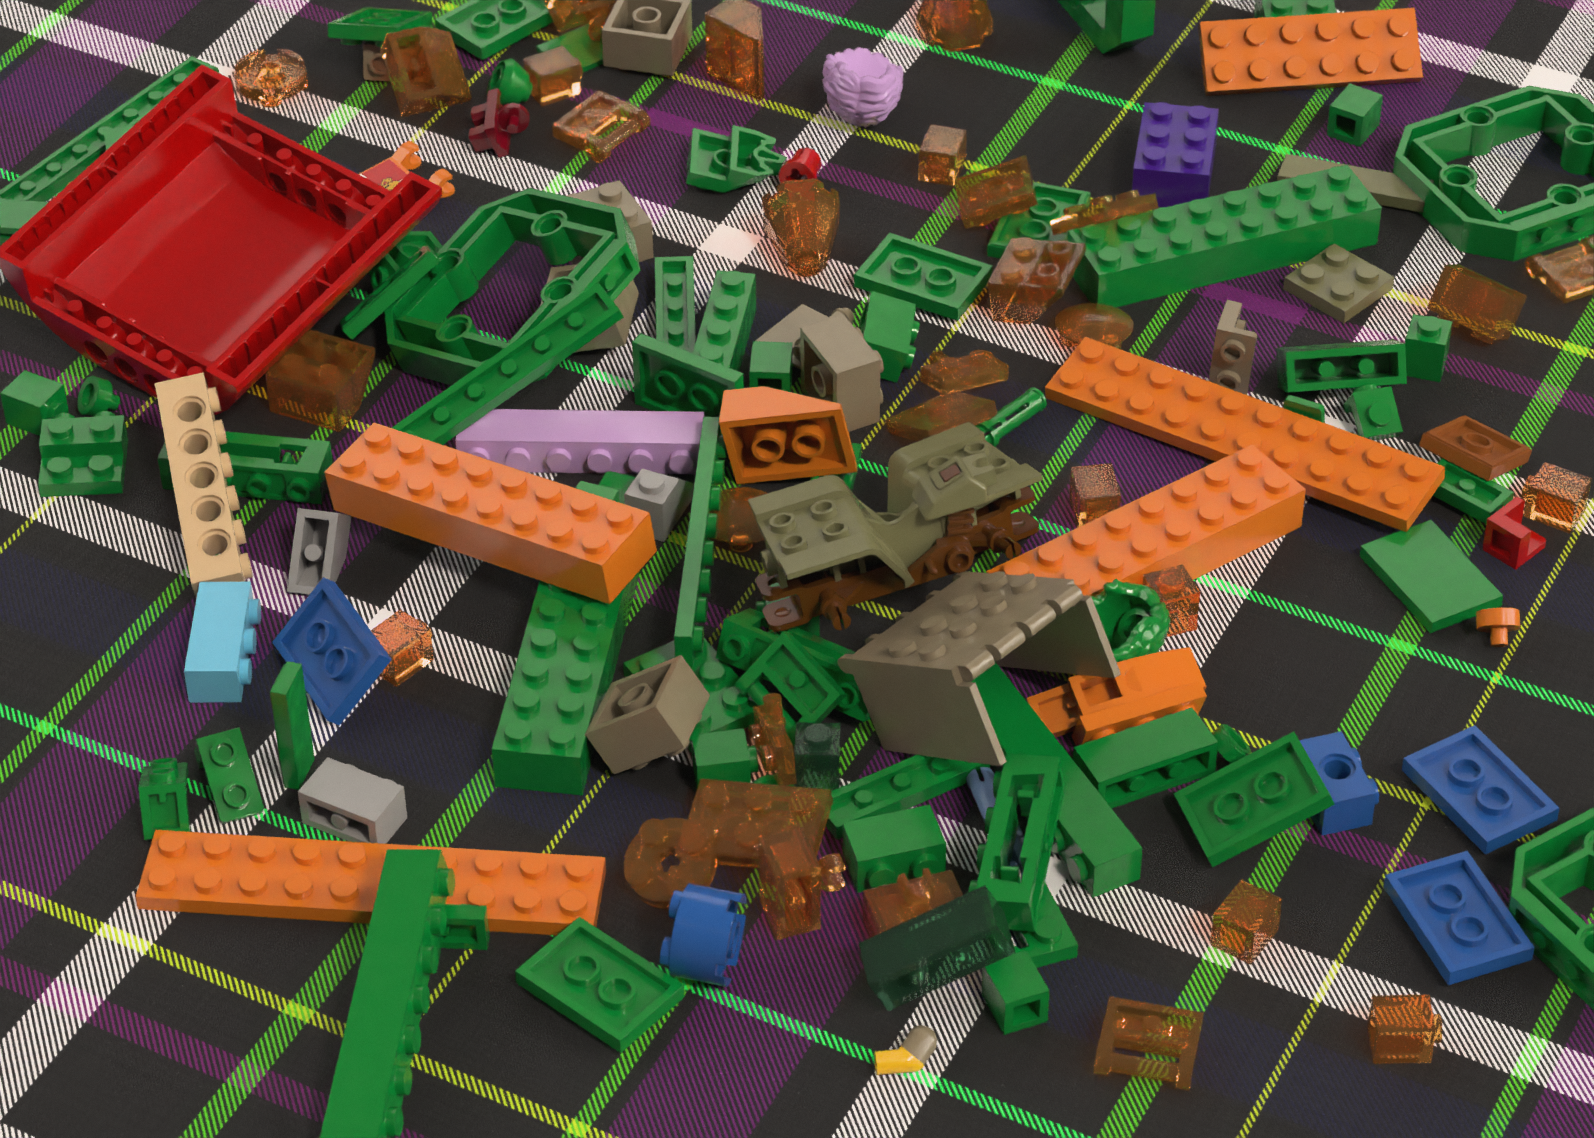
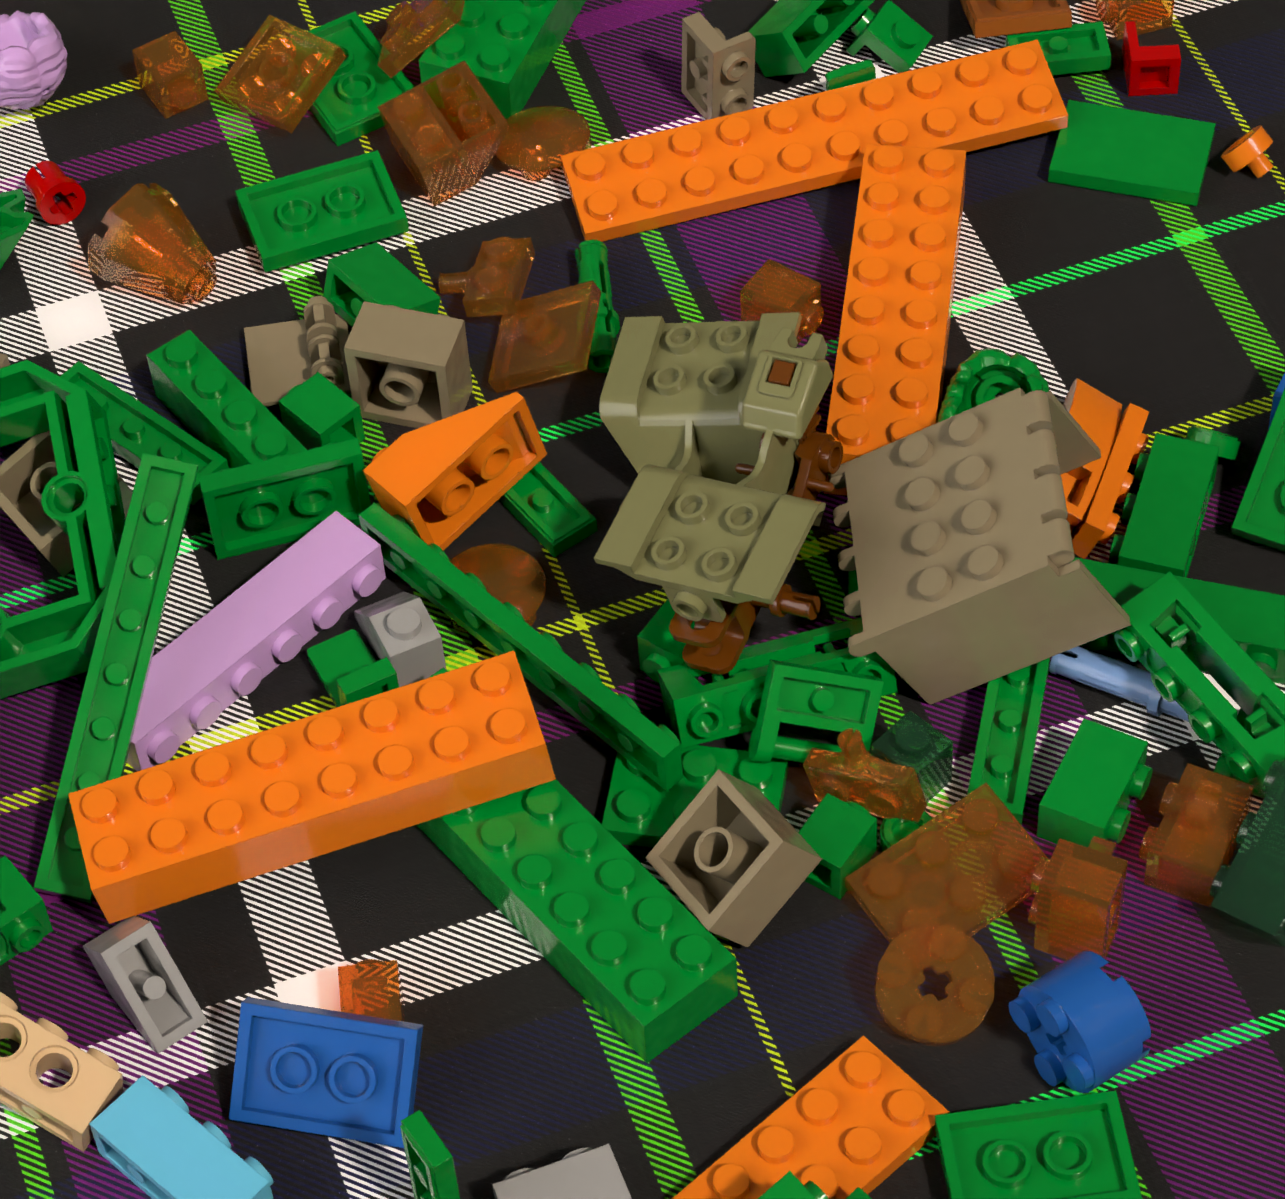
camera: 45 degrees left, 10 degrees up
clear orange brick [1143,564,1200,638] -> none

